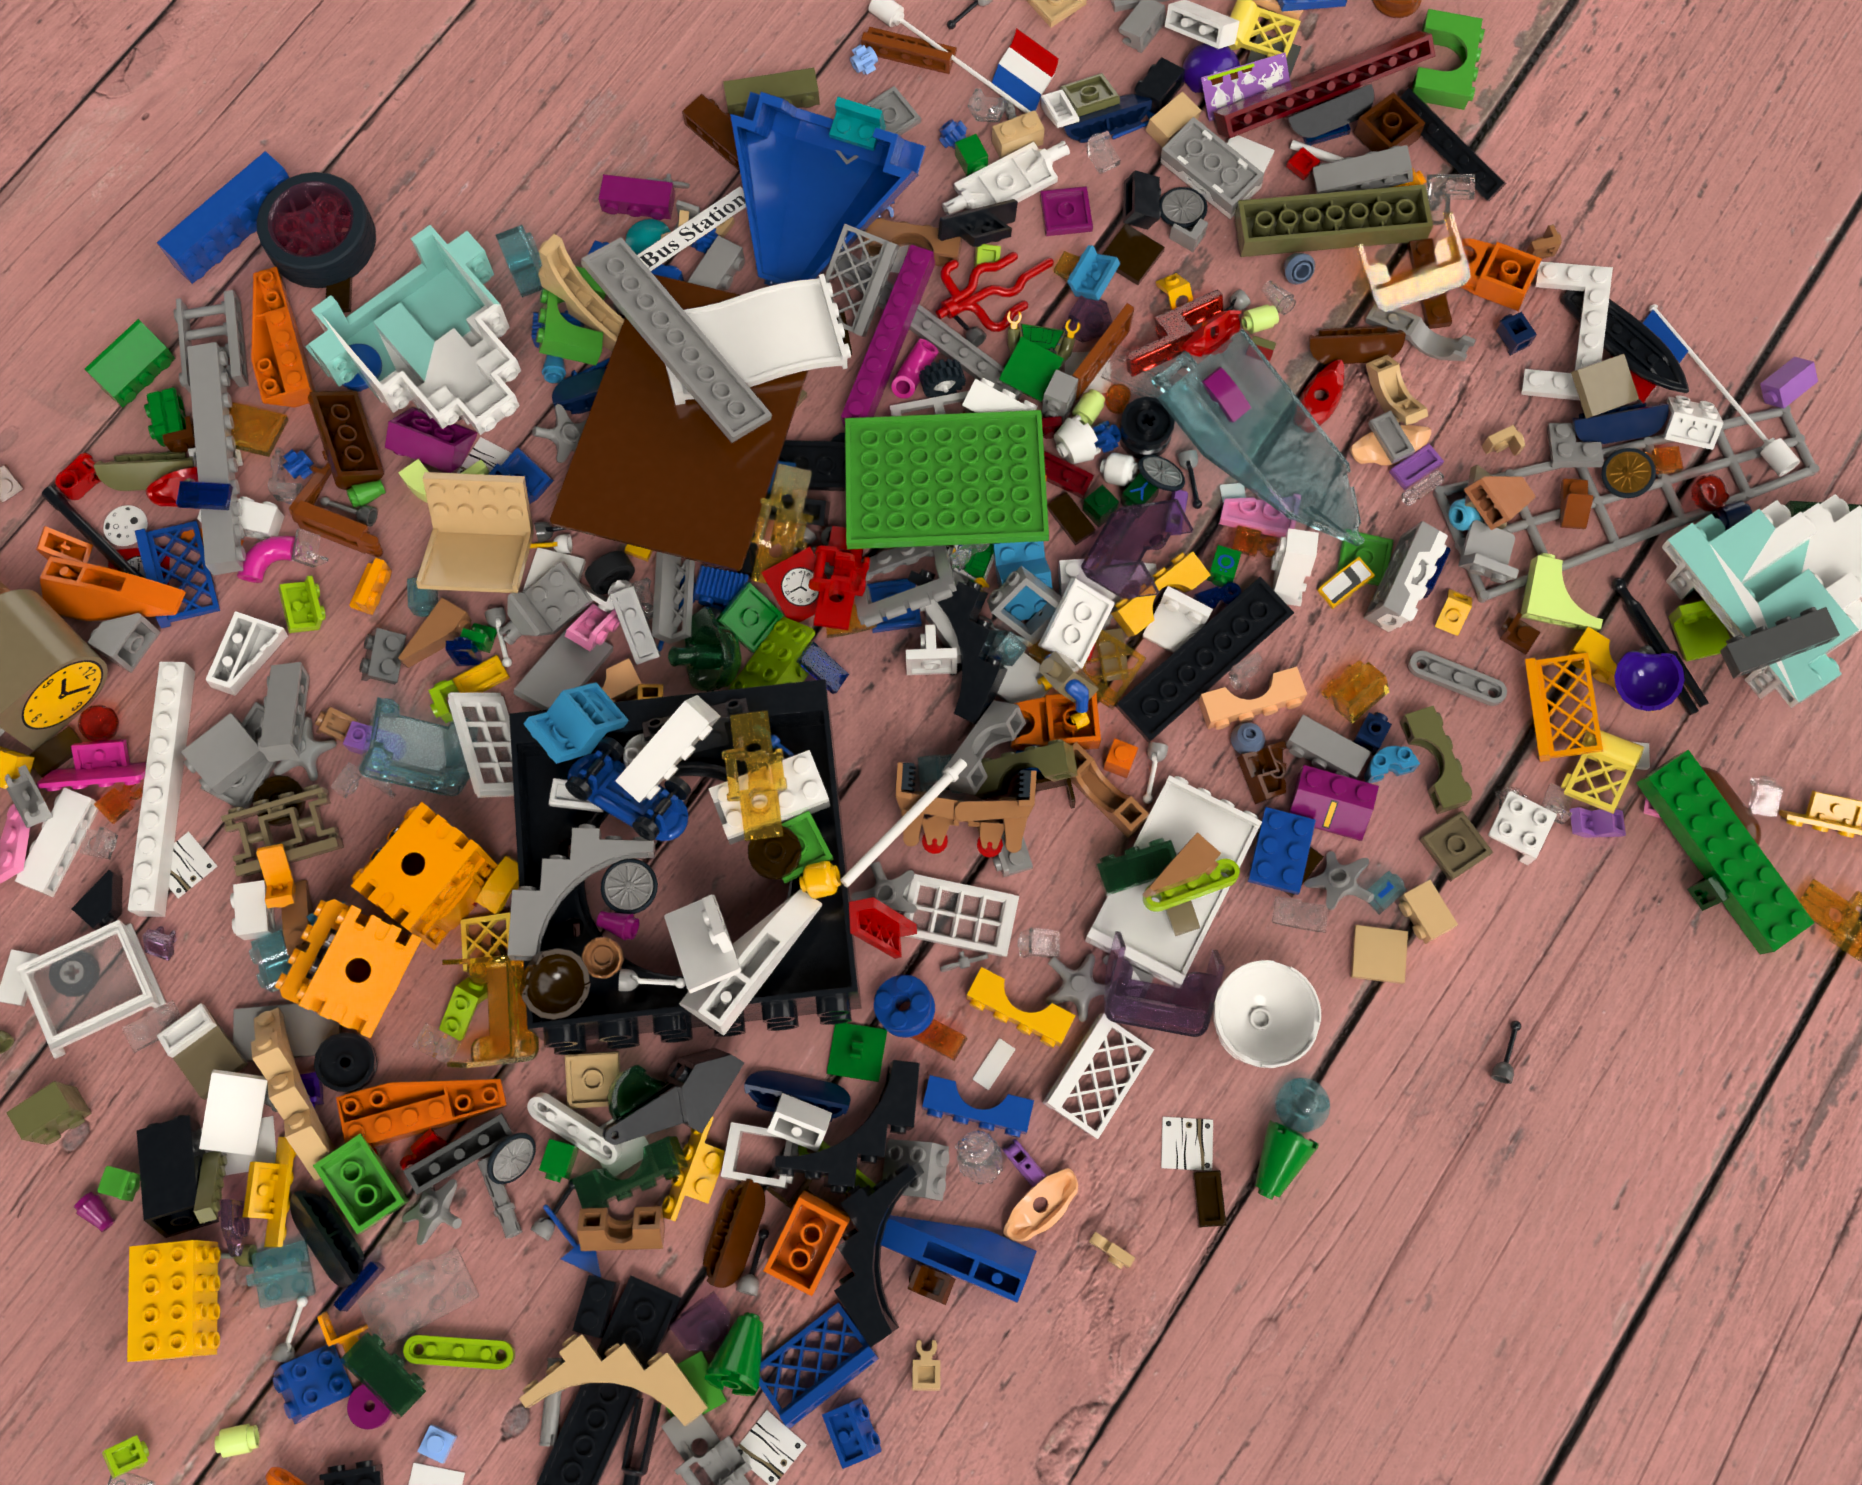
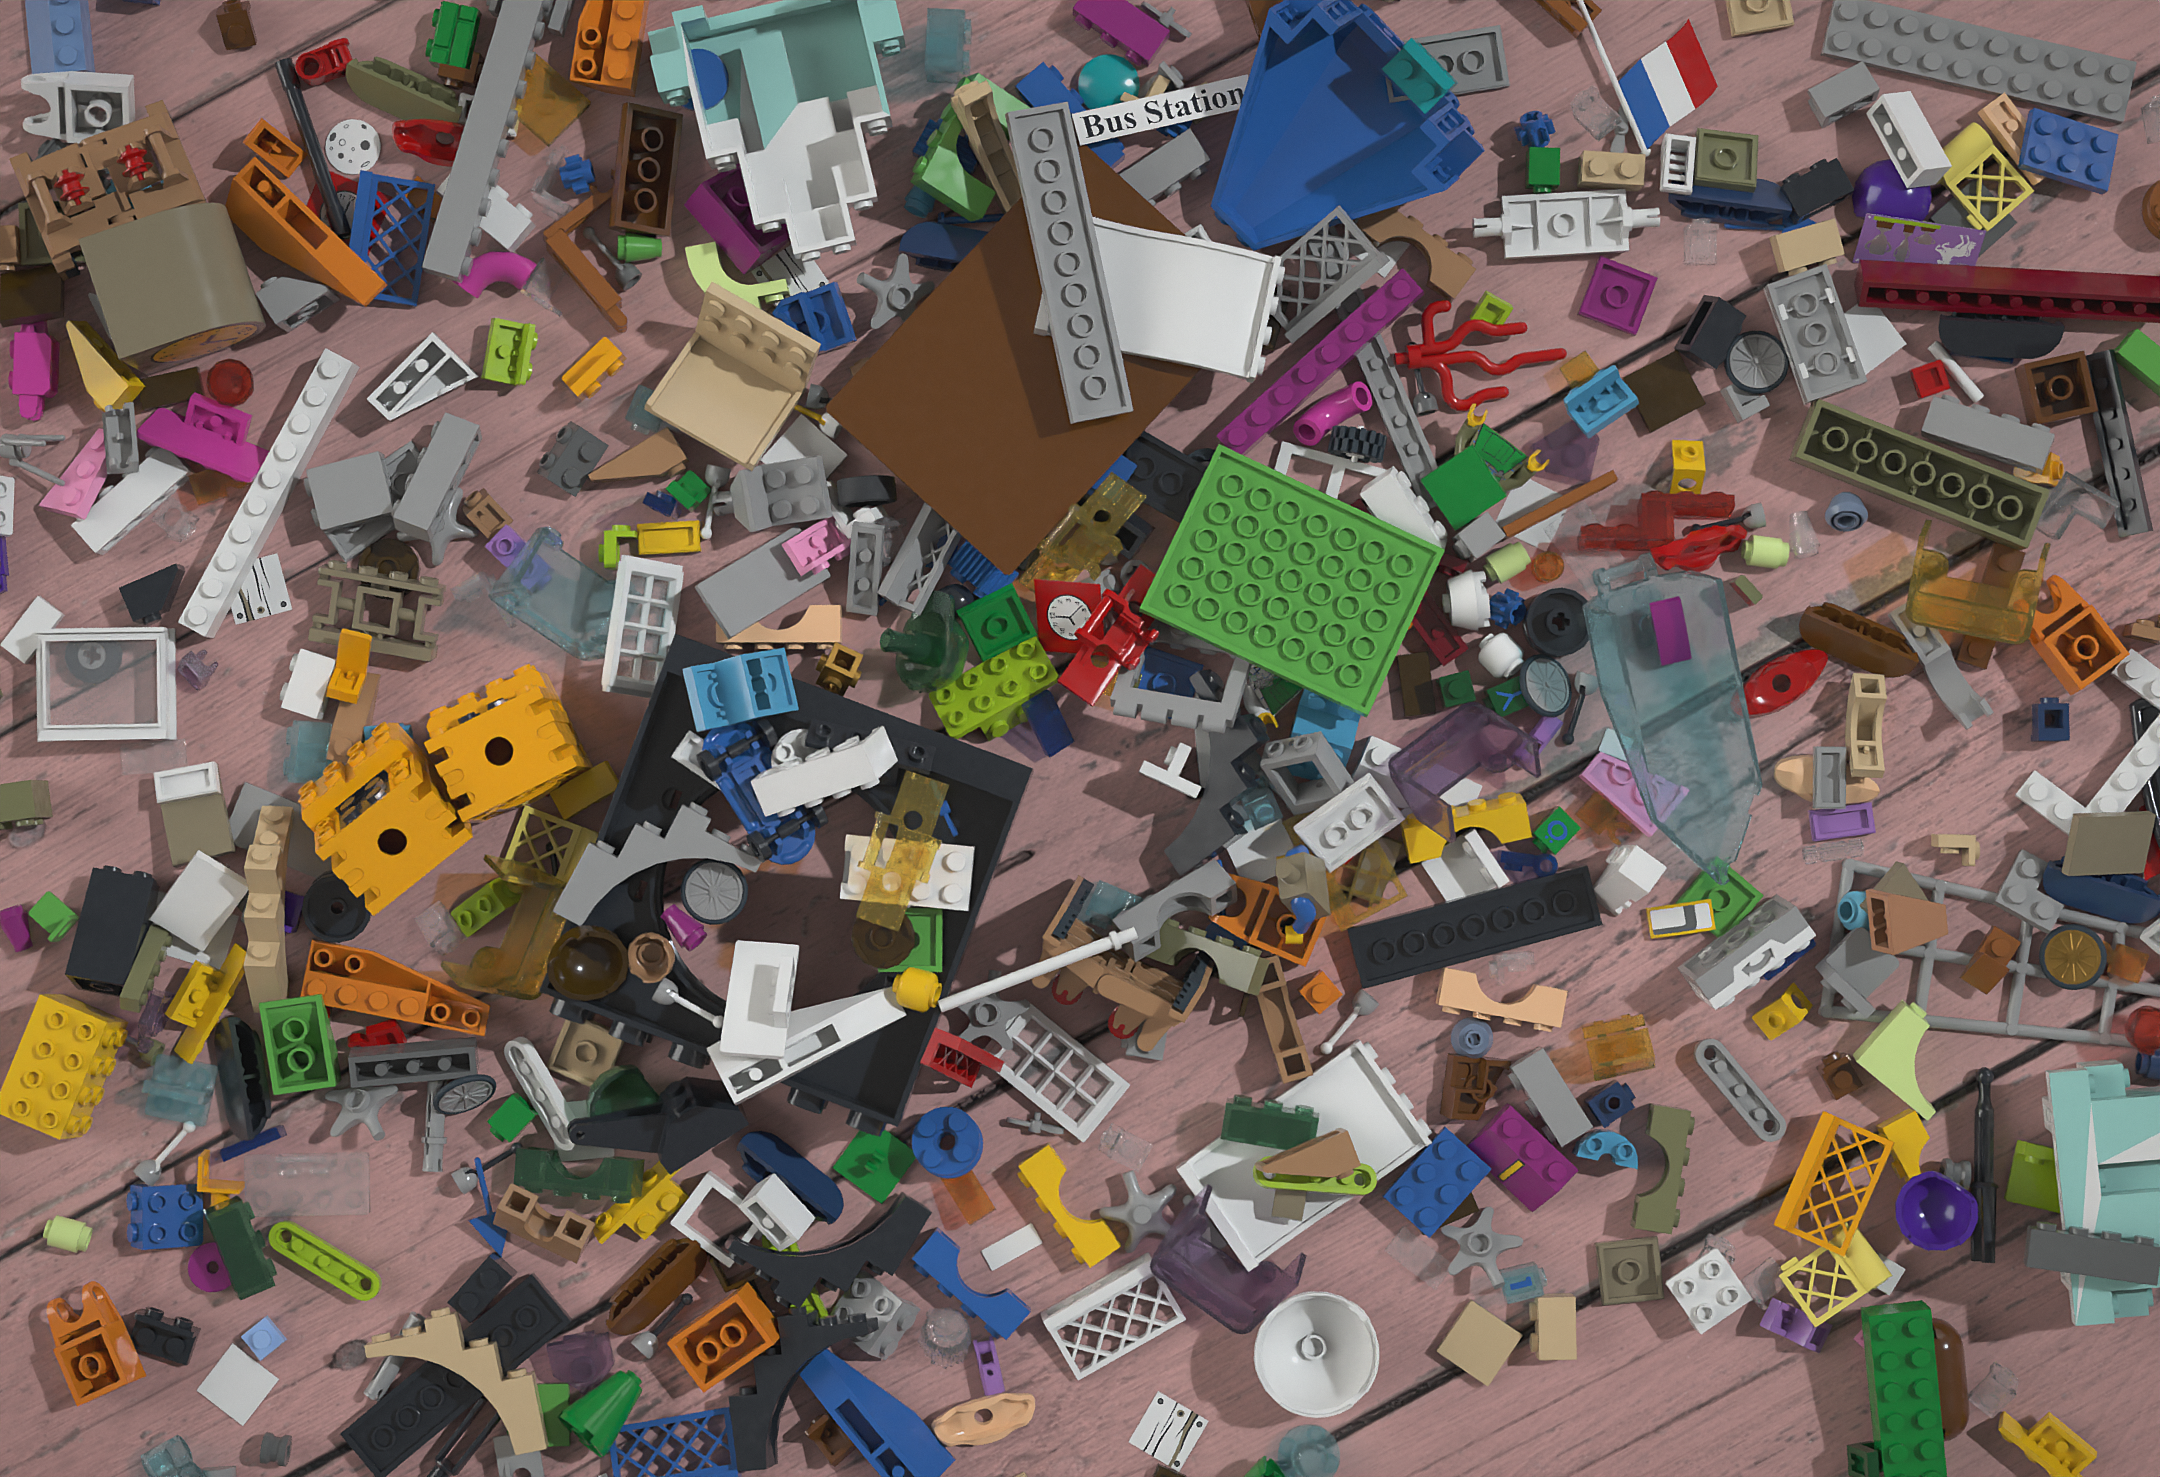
camera: 25 degrees right, 15 degrees up
clear blue tile [176,481,233,510] -> none
black bracket [938,199,1018,247] -> none

